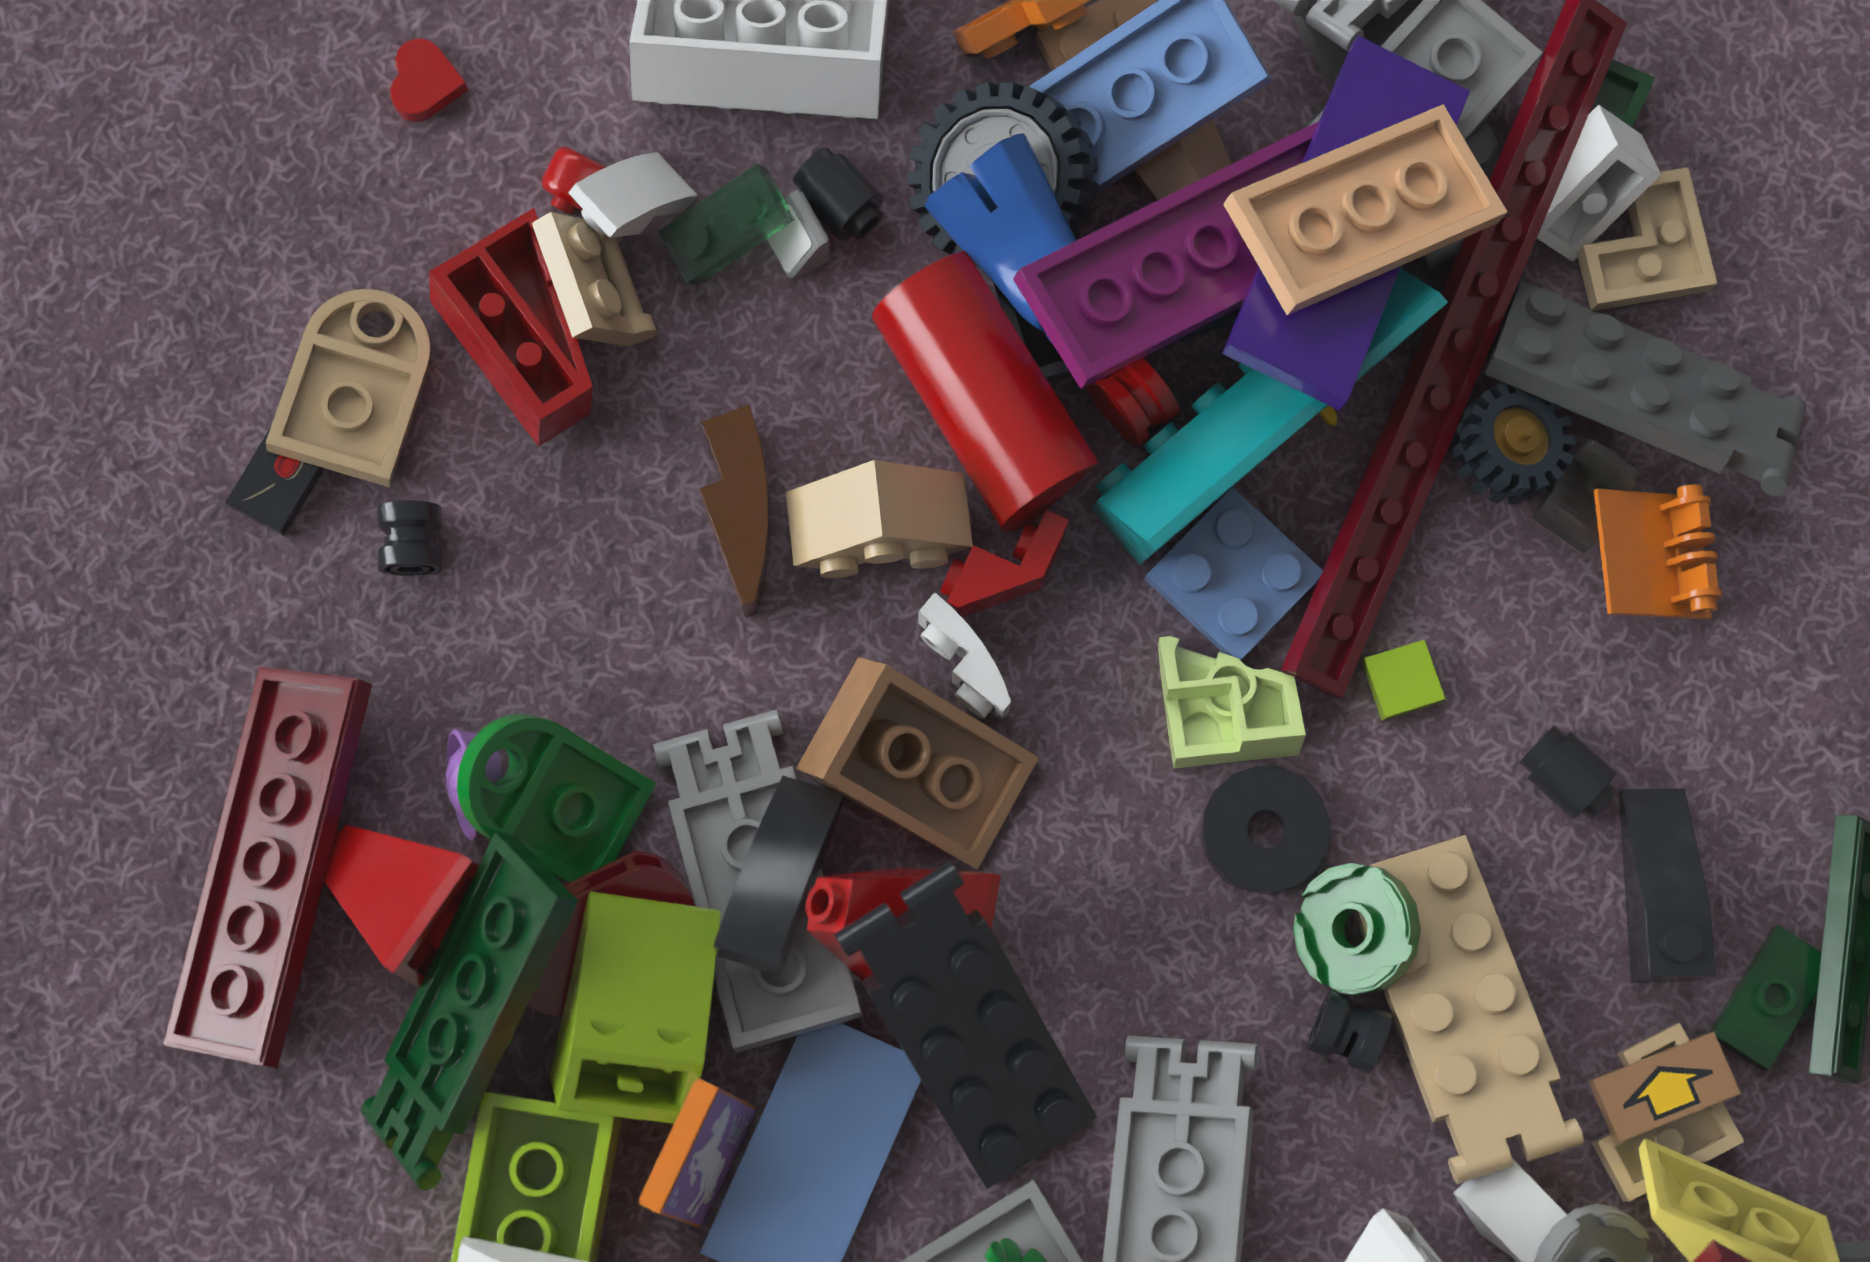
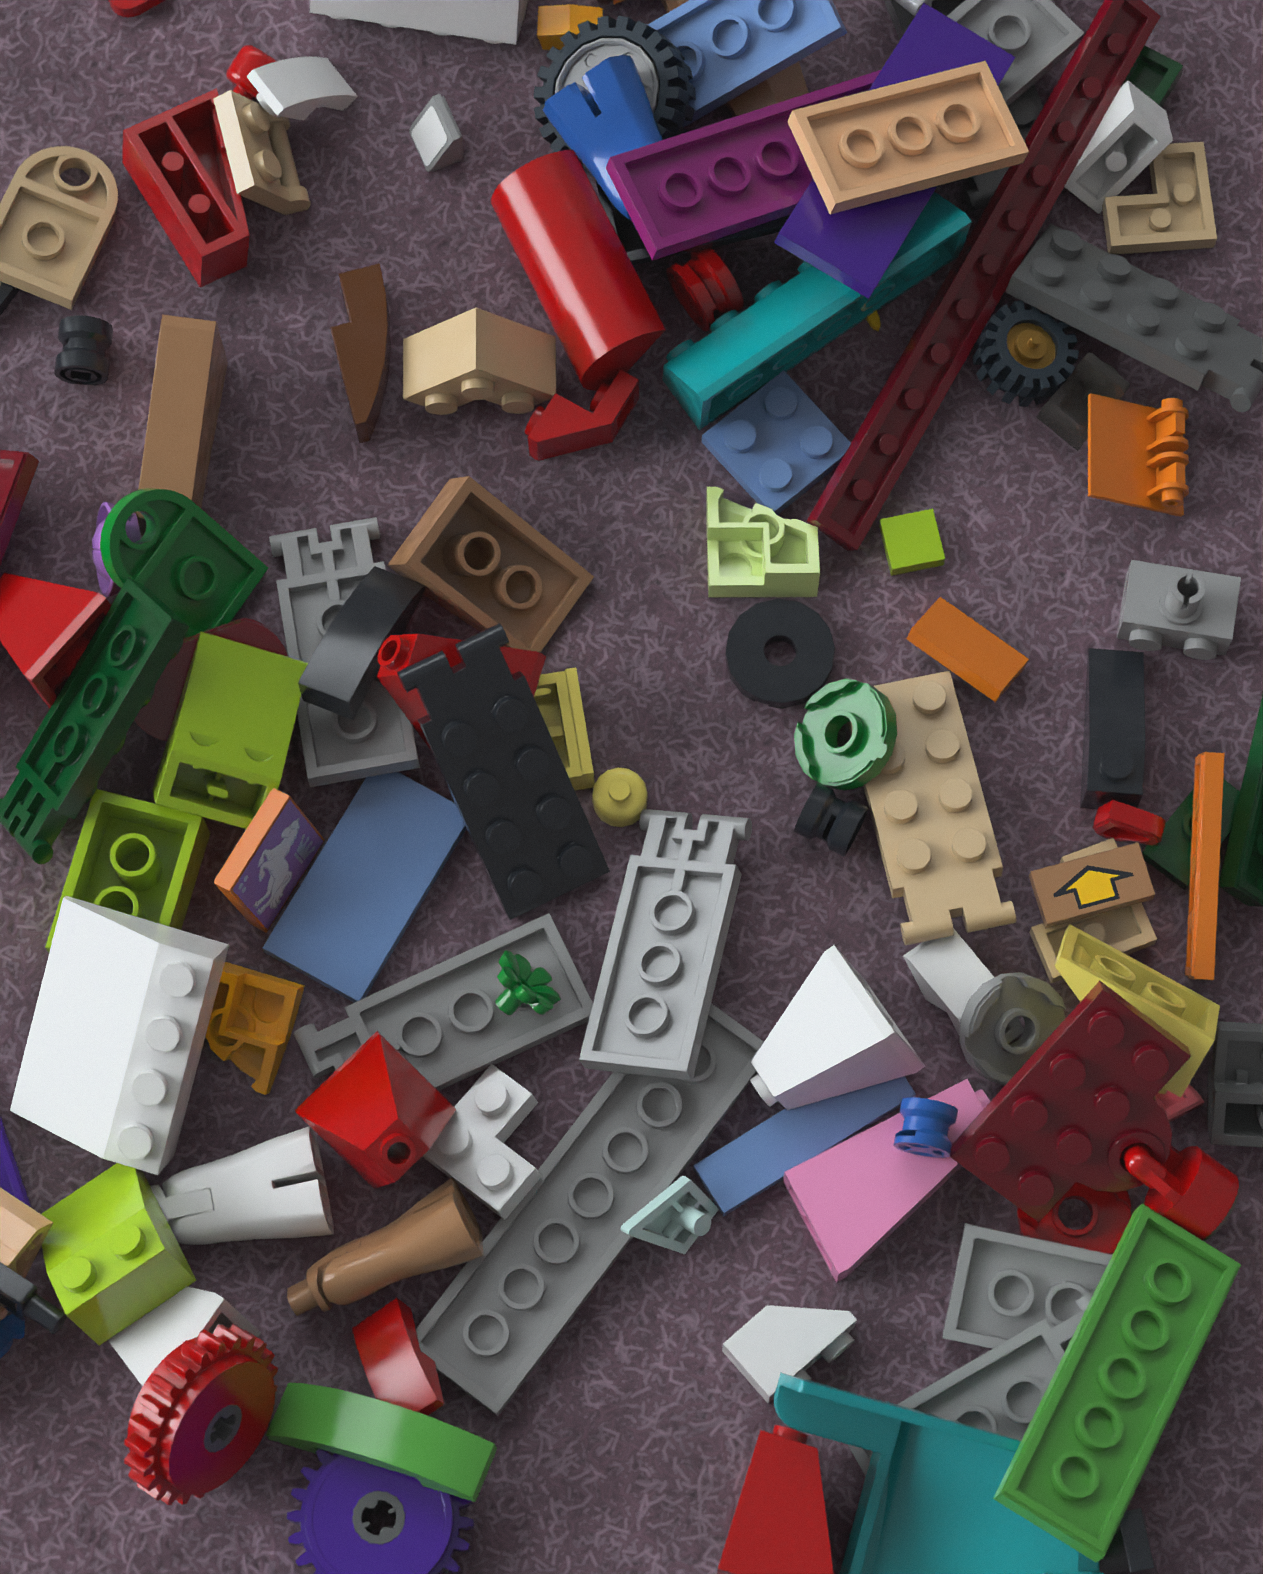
camera: 10 degrees right, 5 degrees down
clear green plate [659,164,795,286] -> none
black brick [793,147,884,240] -> none
white slope [918,592,1011,721] -> none
black brick [1519,725,1618,820] -> none
none -> medium nougat slope [135,314,228,535]
none -> light yellow hinge [534,667,594,790]
none -> light orange piece [537,4,603,50]
none -> light yellow piece [592,767,648,827]
none -> orange tile [907,597,1029,703]
none -> red tile [1092,800,1166,845]
none -> light grey brick [1117,560,1241,660]
none -> orange tile [1185,752,1225,980]

